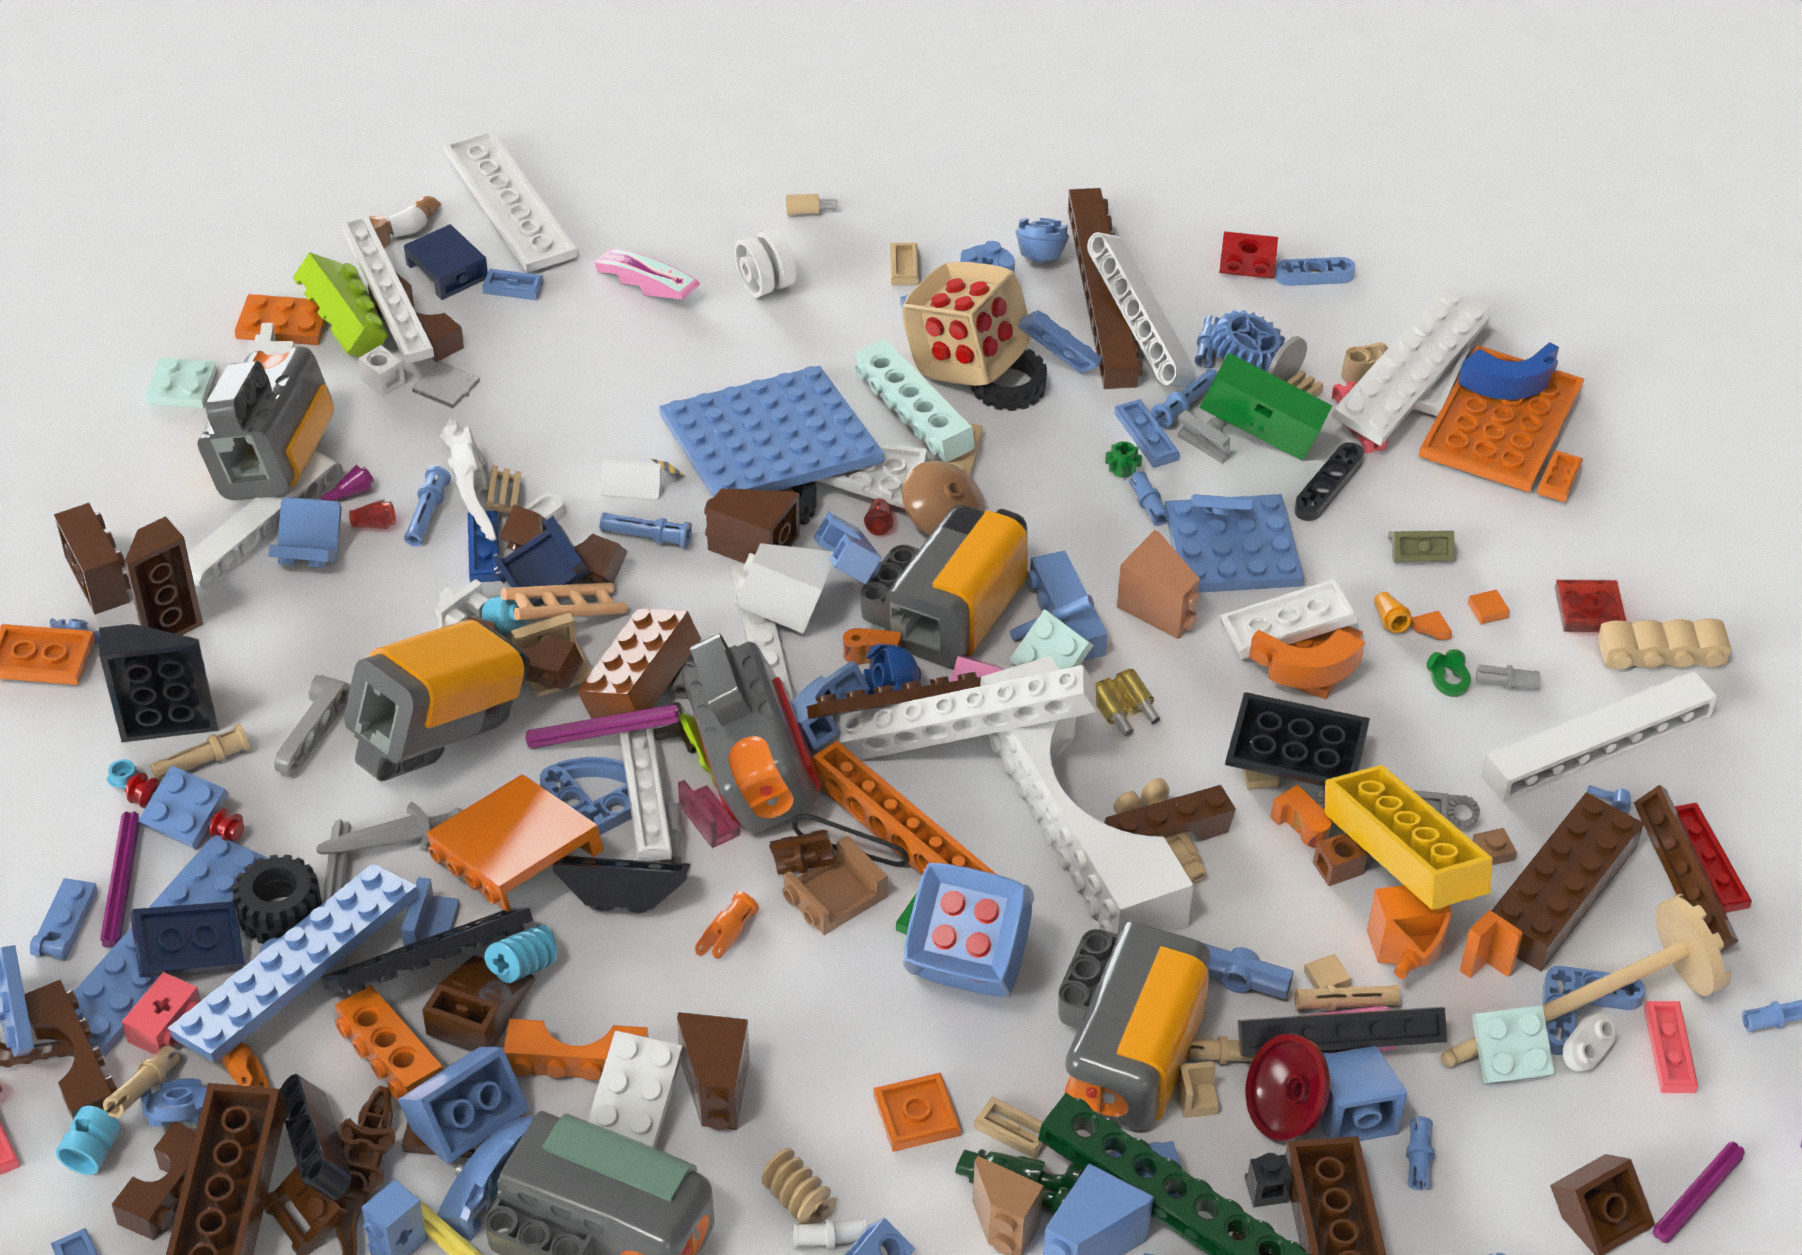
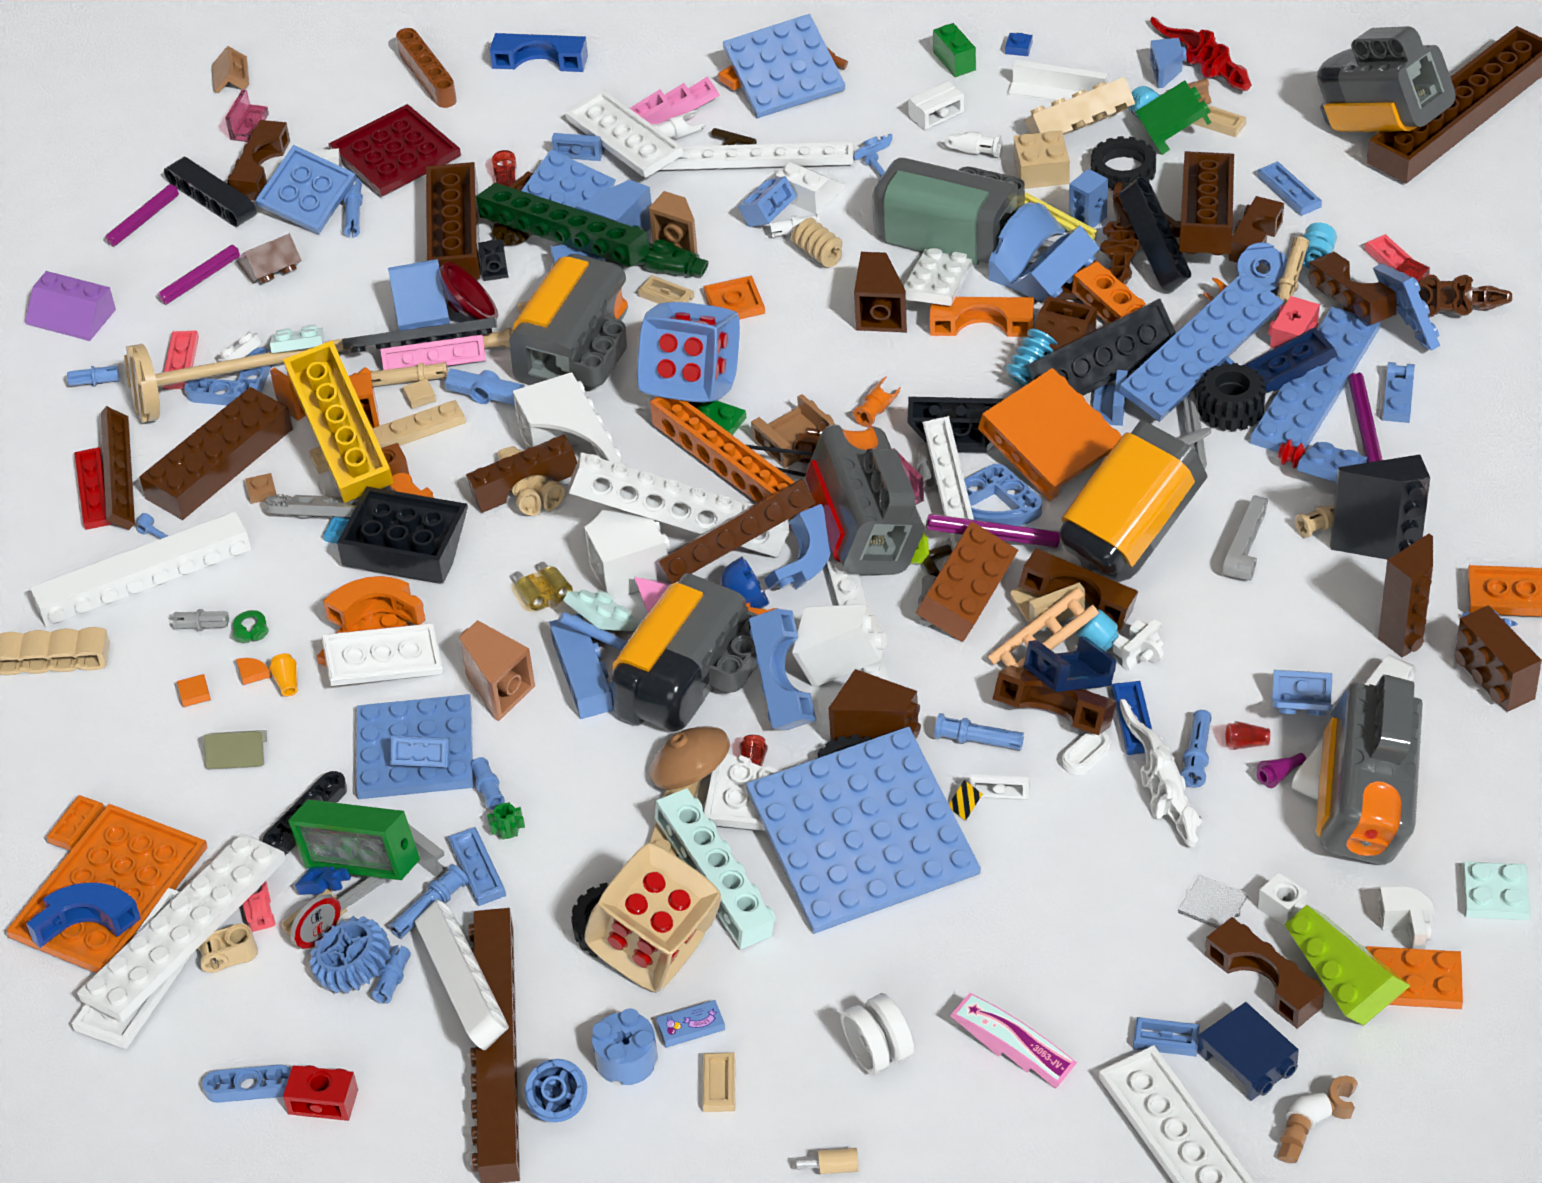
camera: 175 degrees left, 0 degrees up
white plate [340,214,434,364] -> none
tan tile [485,465,521,514] -> none
medium blue plate [1018,310,1102,374] -> none
medium blue pin [1406,1116,1435,1190] -> none
clear red plate [1555,580,1626,632] -> none
none -> tan plate [309,400,466,474]

